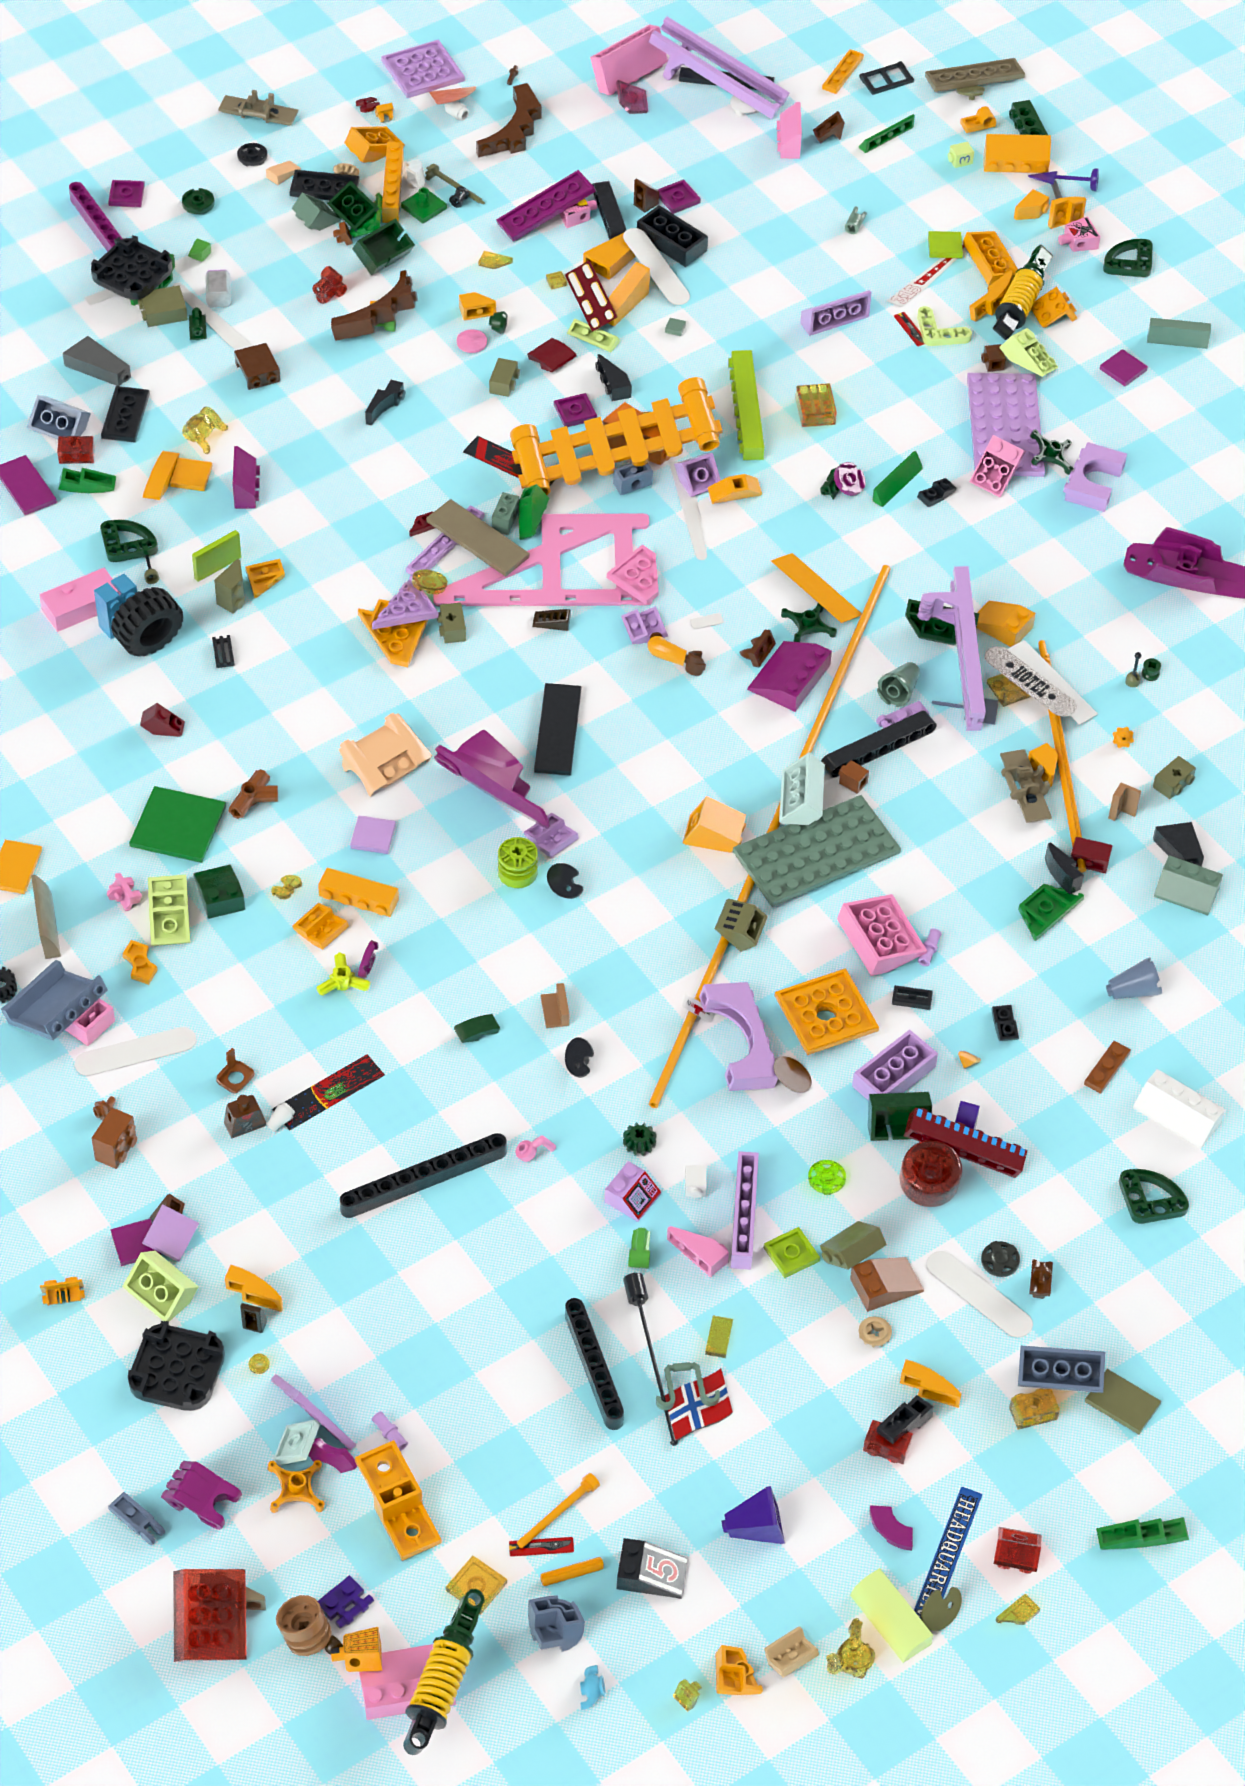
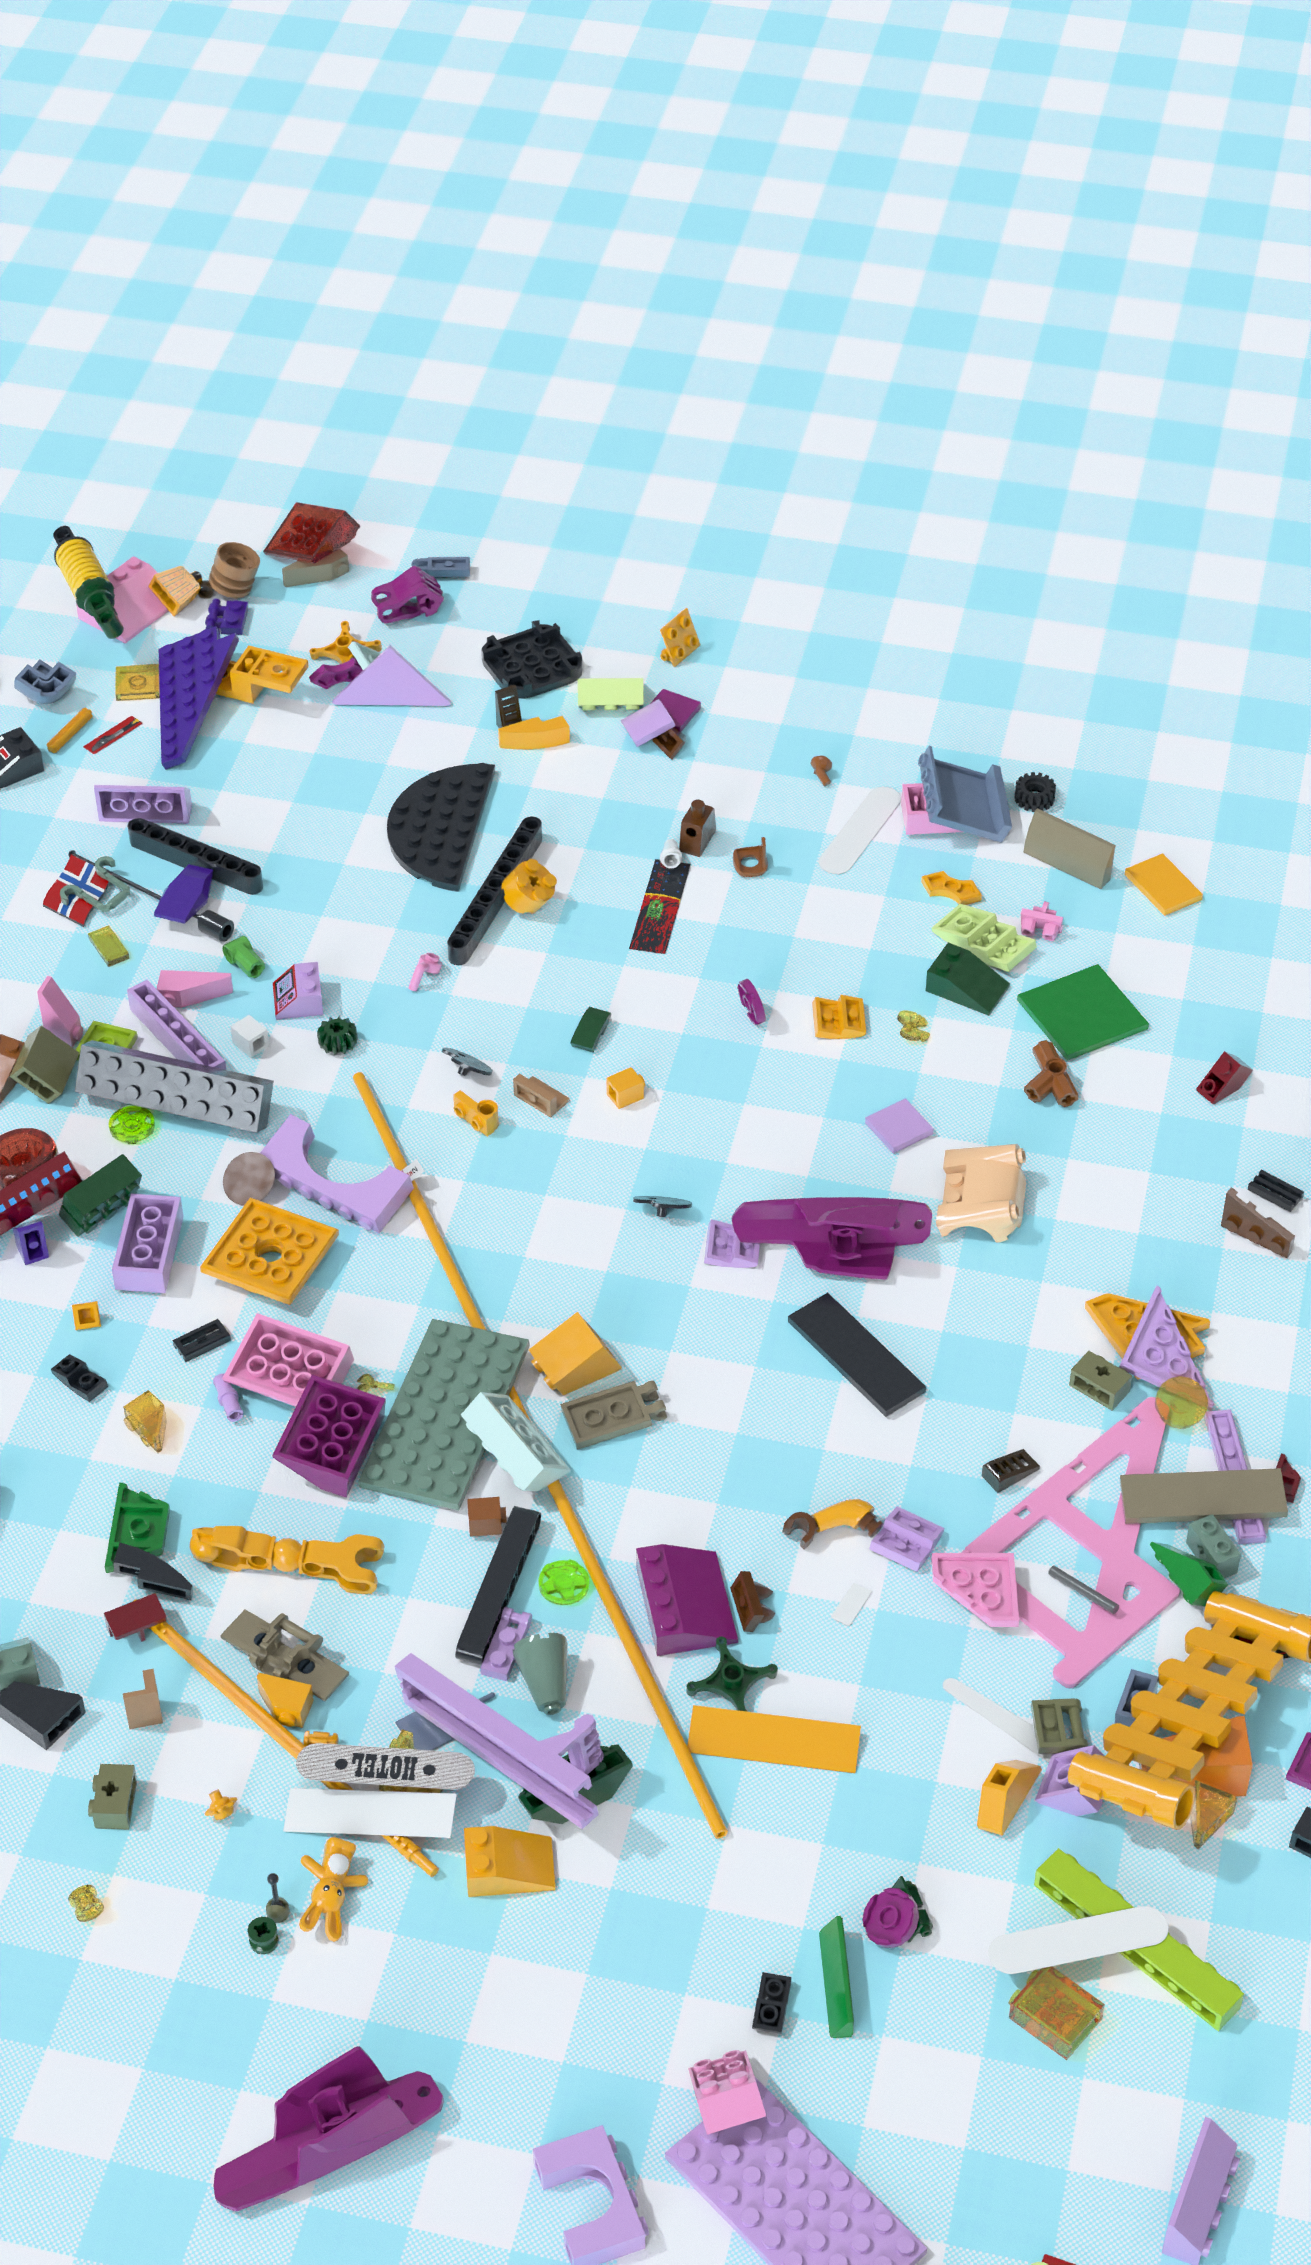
camera: 140 degrees right, 5 degrees down
dark orange brick [91,1107,137,1169] -> none
clear yellow plate [248,1353,270,1374] -> none
neon yellow bush [316,952,370,996] -> none
light orange brick [318,867,399,917] -> none
lavender pin [372,1411,408,1451] -> none
lime wheel [498,837,538,888] -> none
light orange piece [517,1473,600,1548] -> none
olive slope [714,899,768,952] -> none
dark green piece [1030,429,1074,475] -> none
none -> bright pink slope [37,976,83,1048]
none -> clear yellow wheel [68,1884,104,1922]
none -> brick [75,1040,274,1133]
none -> lavender slope [94,785,192,824]
none -> clear yellow slope [123,1390,167,1453]
none -> dark purple piece [154,864,213,924]
none -> dark purple wing [158,626,239,770]
none -> light orange piece [190,1526,385,1594]
none -> magenta slope [272,1375,386,1498]
none -> light orange animal [299,1837,369,1942]
none -> light orange piece [303,1731,339,1746]
none -> clear yellow hand [356,1374,395,1392]
none -> black plate [387,763,496,892]
none -> light orange plate [453,1090,499,1137]
none -> light orange brick [502,859,557,914]
none -> clear neon green wheel [538,1559,589,1605]
none -> dark tan tile [560,1380,667,1450]
none -> light orange brick [606,1067,646,1109]
none -> white sticker [988,1906,1169,1974]
none -> olive plate [1031,1698,1089,1754]
none -> bar [1048,1565,1119,1614]
none -> reddish brown wing [1221,1187,1295,1258]

